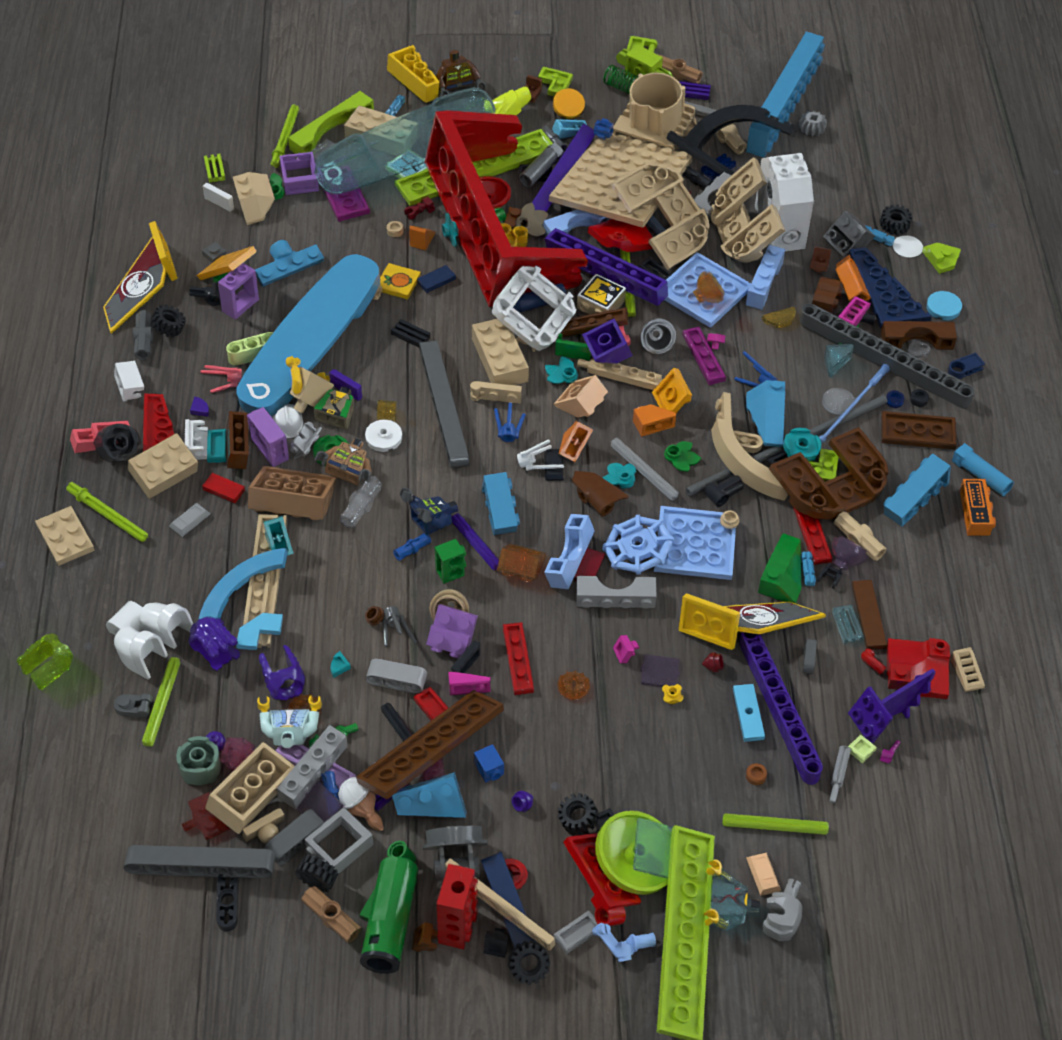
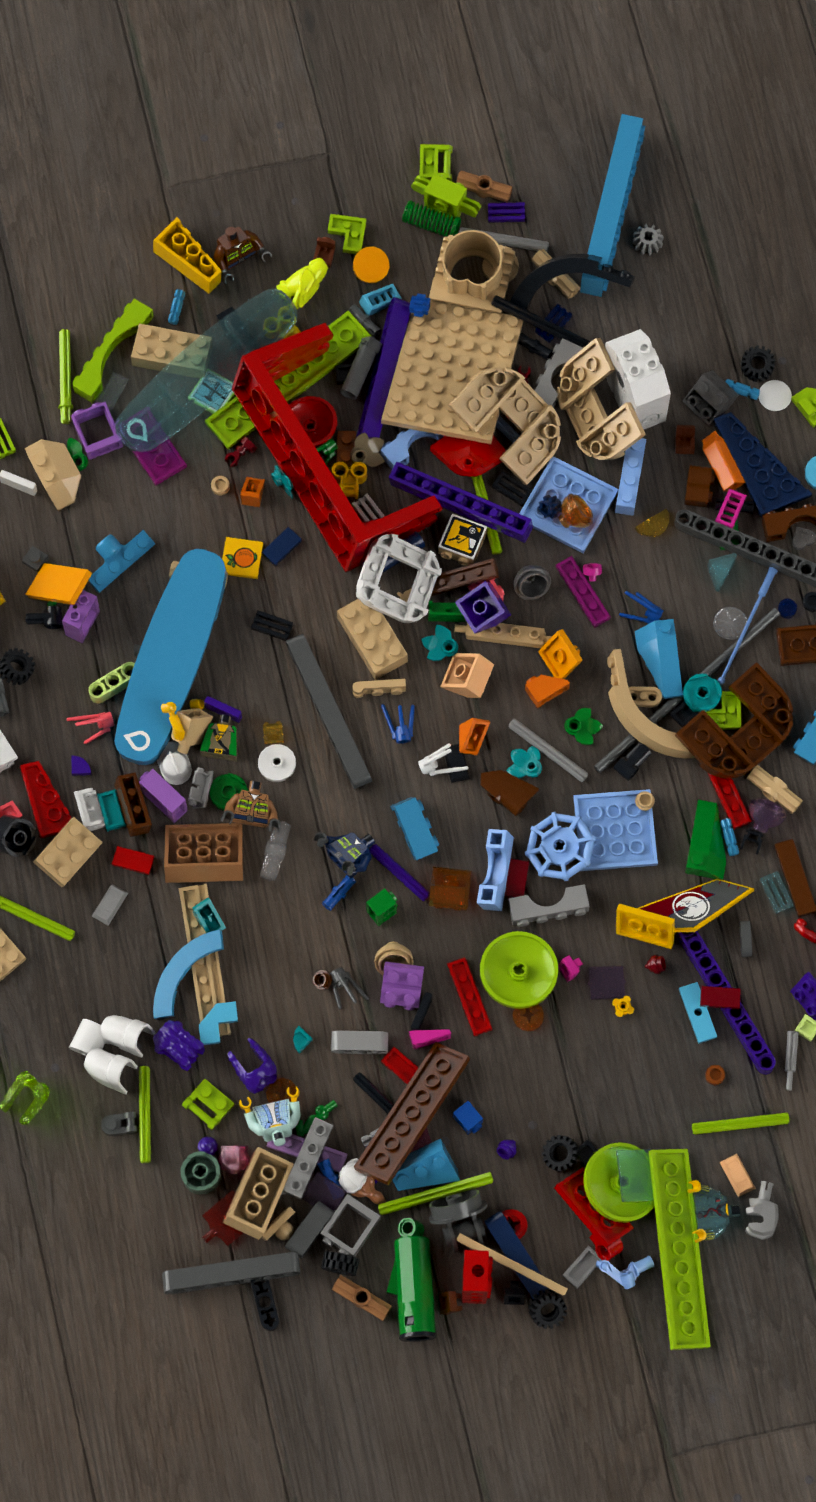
camera: 10 degrees left, 20 degrees up
none -> lime plate [182,1079,235,1130]
none -> lime axle [378,1172,493,1215]
none -> lime dish [480,931,558,1009]
none -> dark blue gear [539,495,562,519]
none -> dark red tile [700,986,741,1009]

